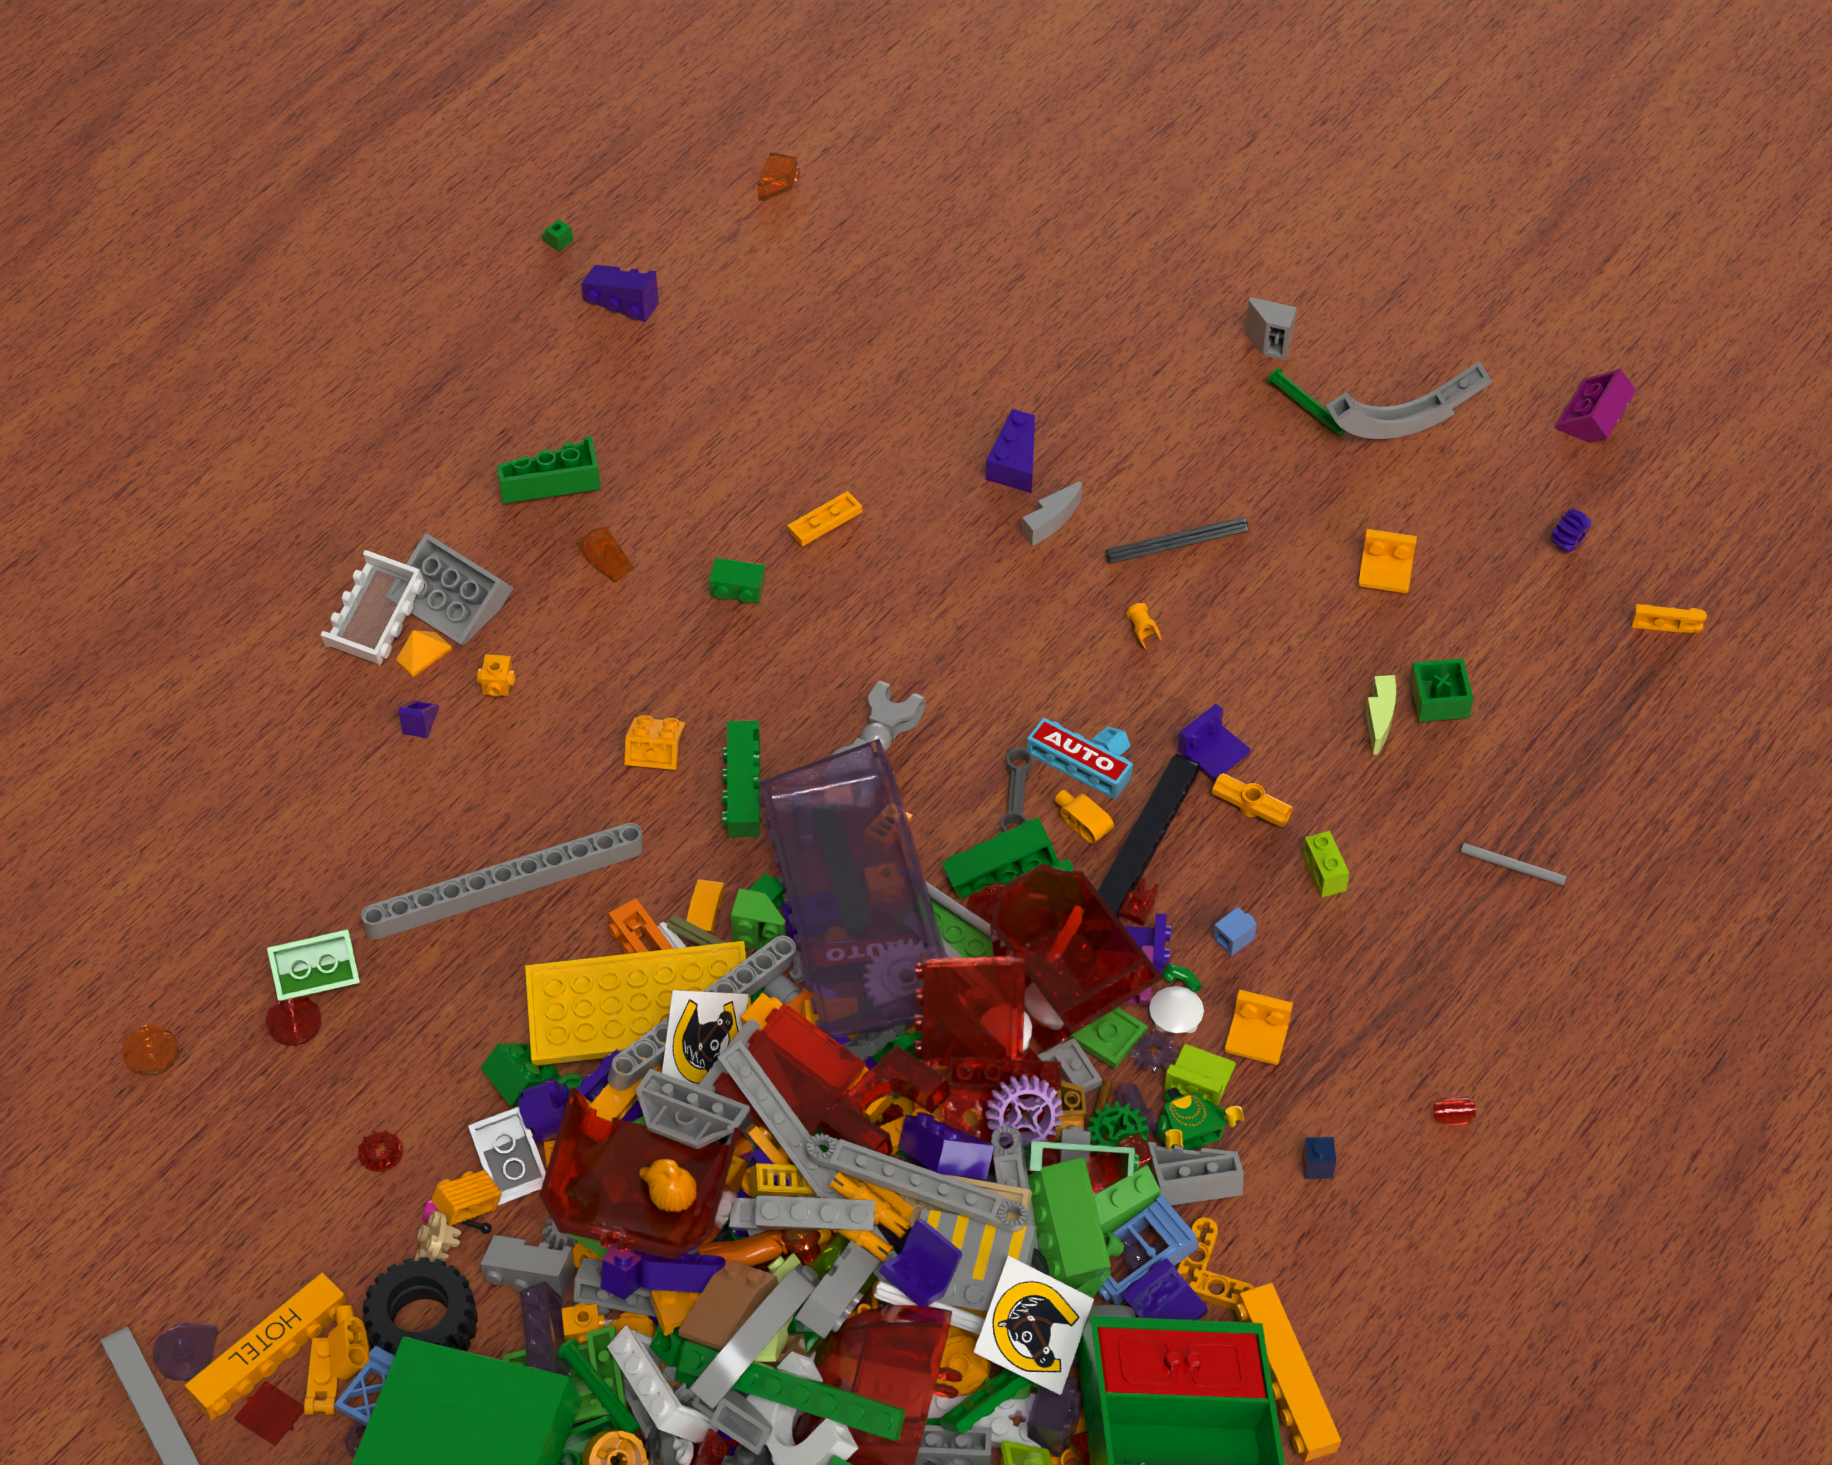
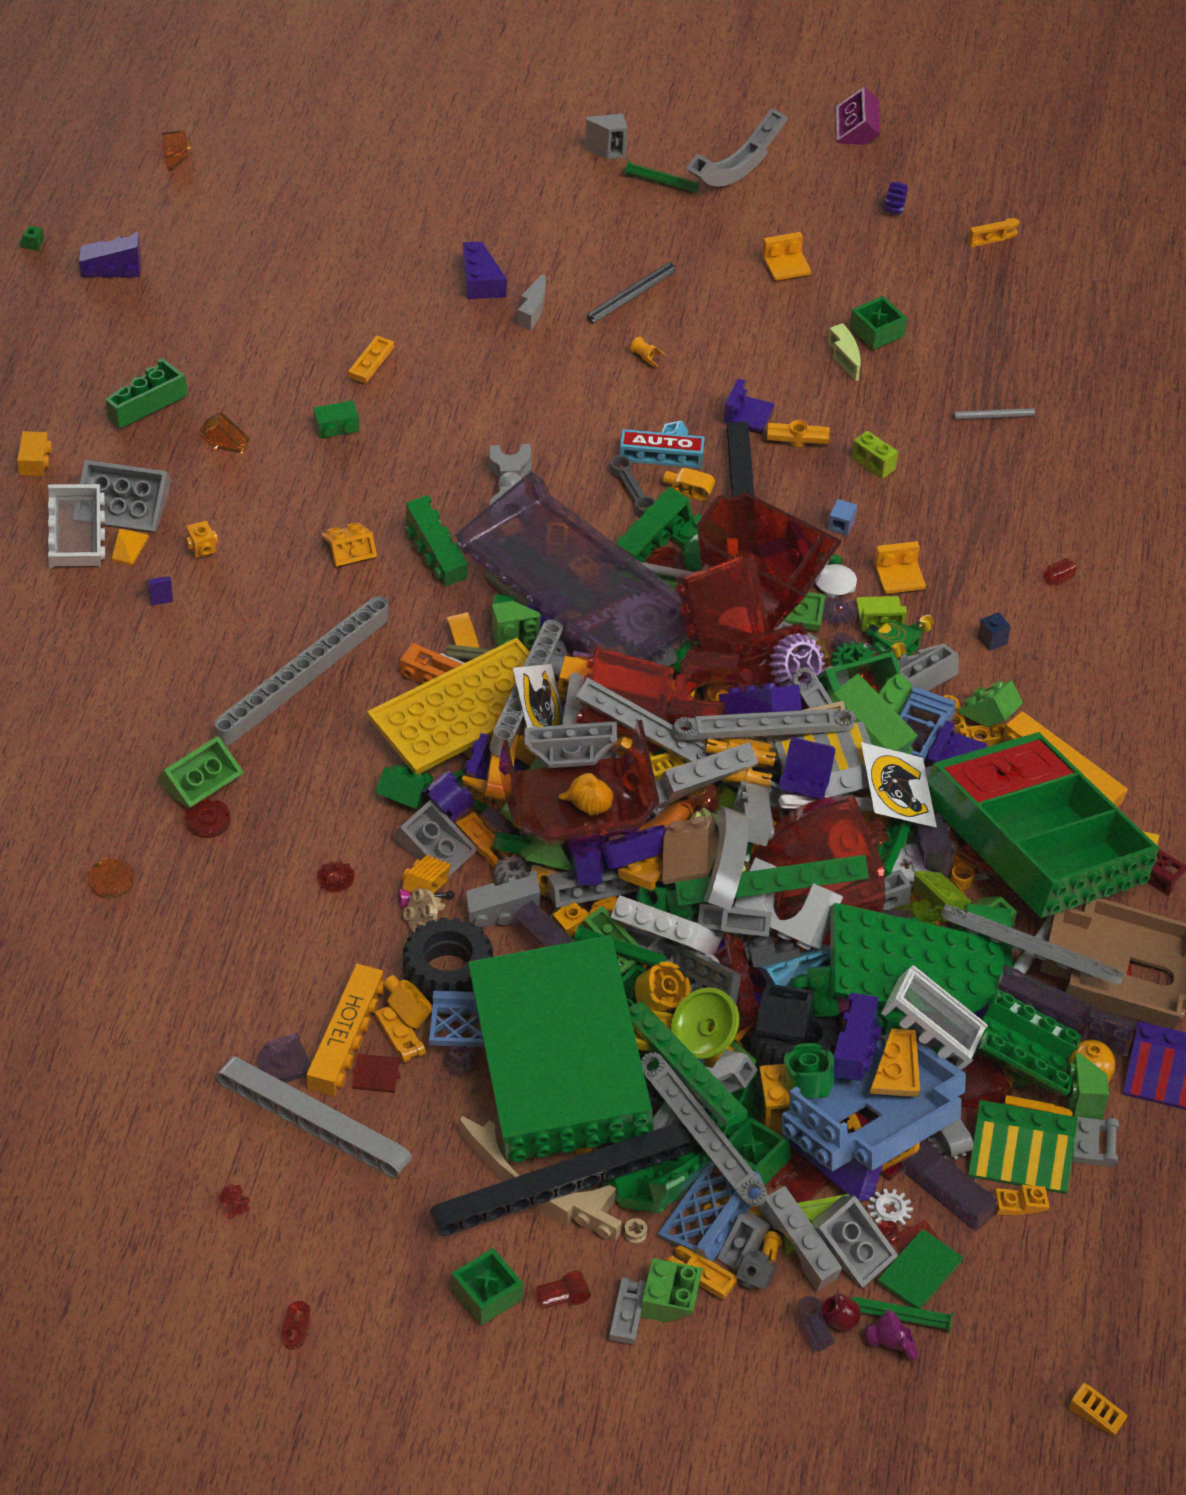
camera: 30 degrees left, 5 degrees down
none -> light orange brick [17,431,52,476]
none -> bright green slope [958,680,1023,727]

